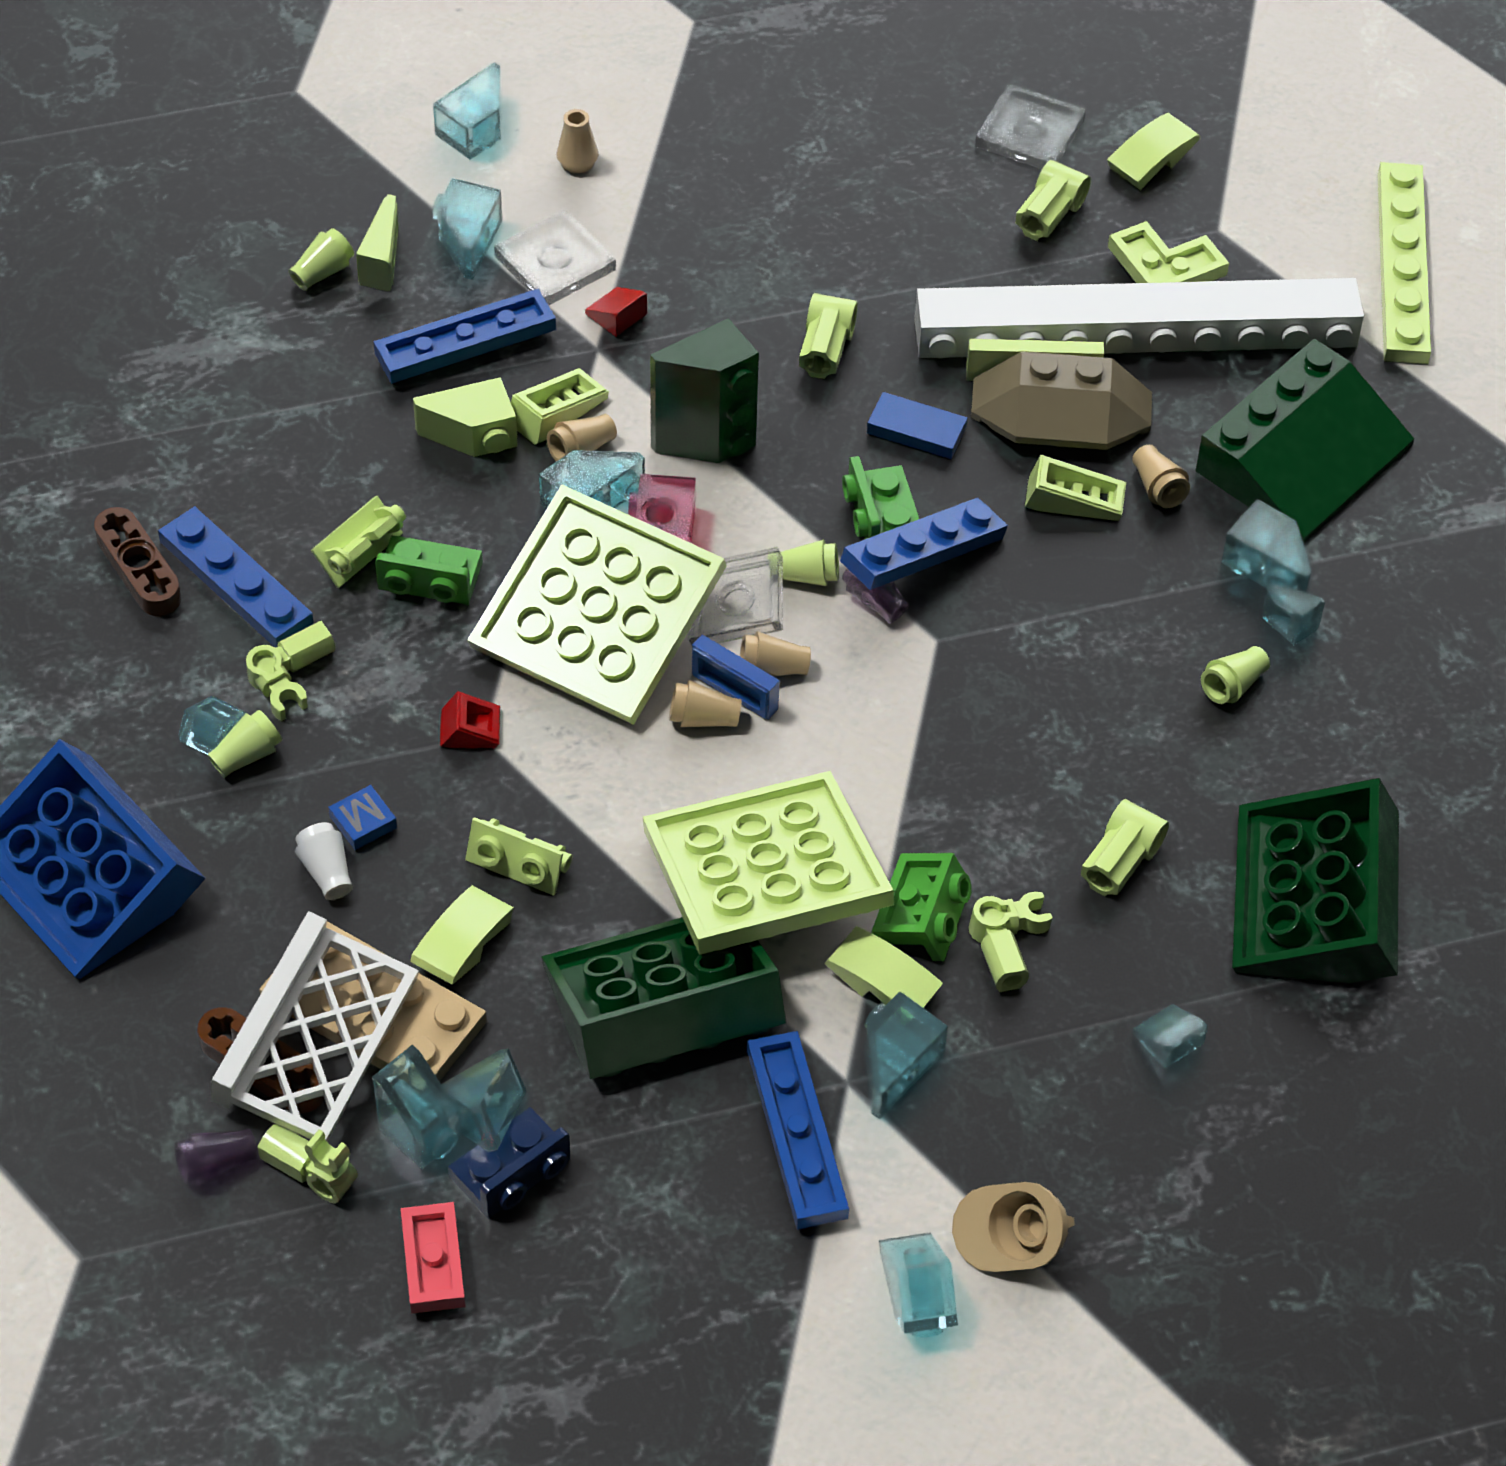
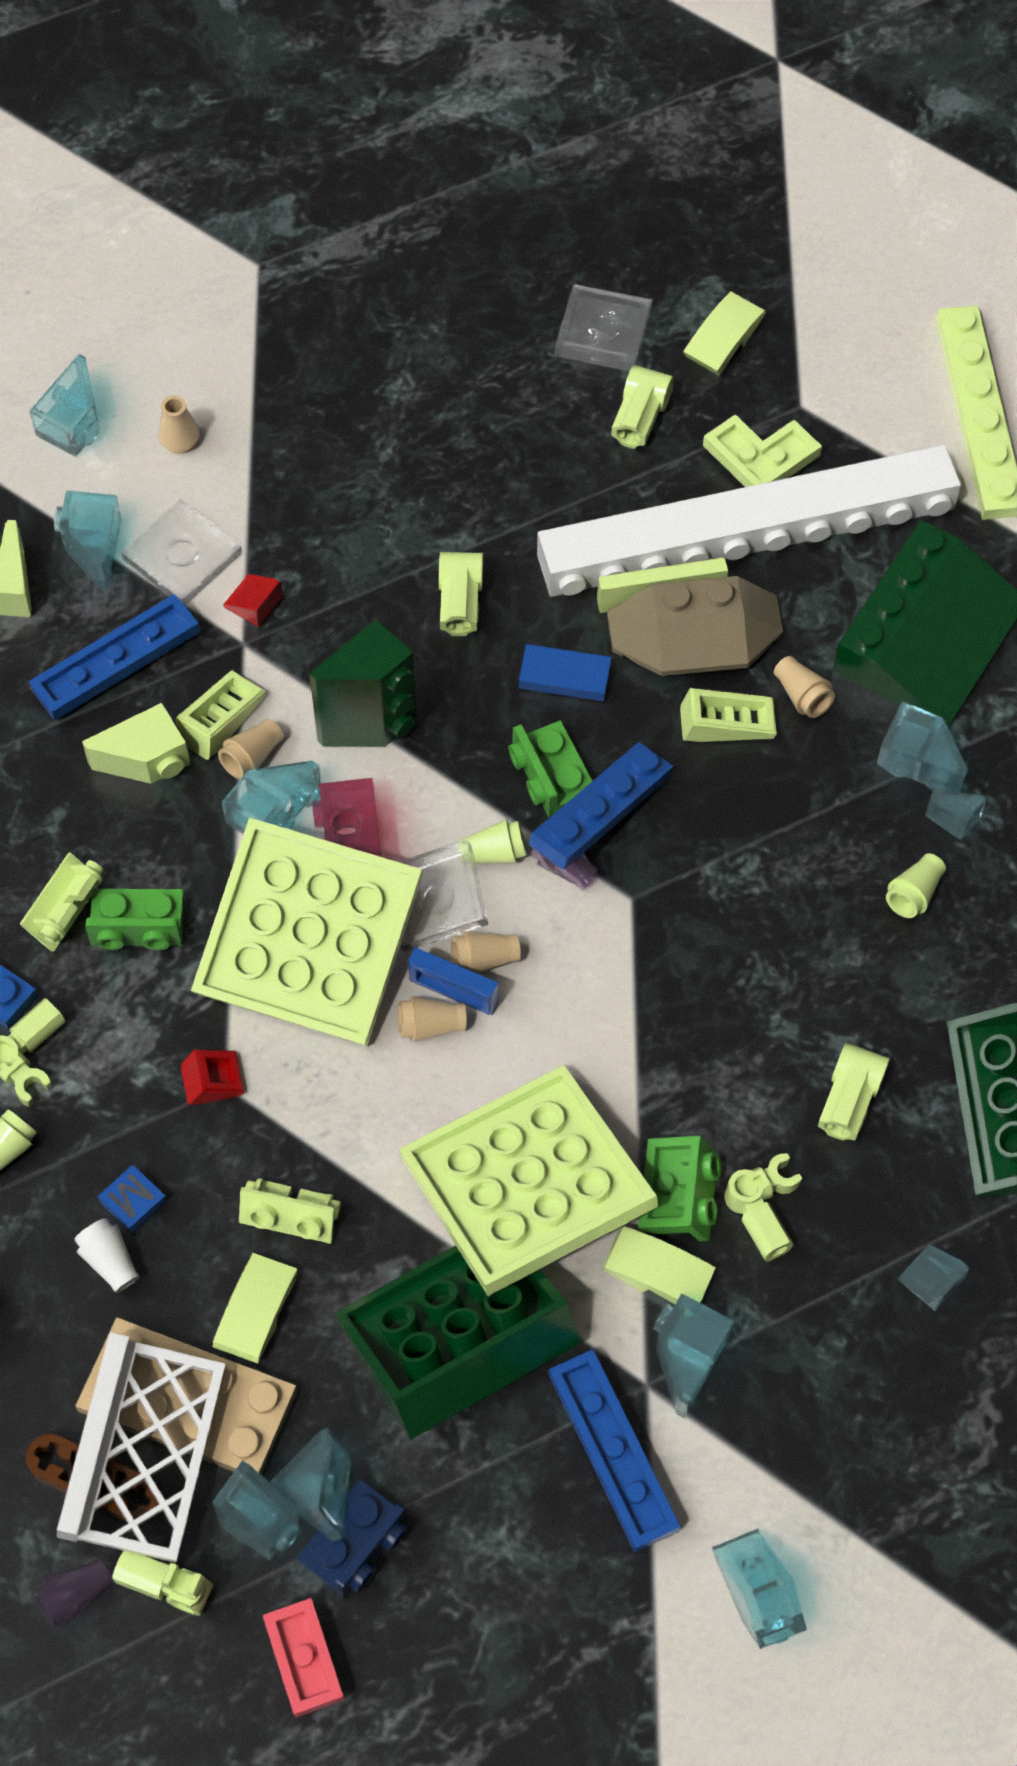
camera: 10 degrees left, 10 degrees up
tan piece [952,1182,1075,1272] -> none

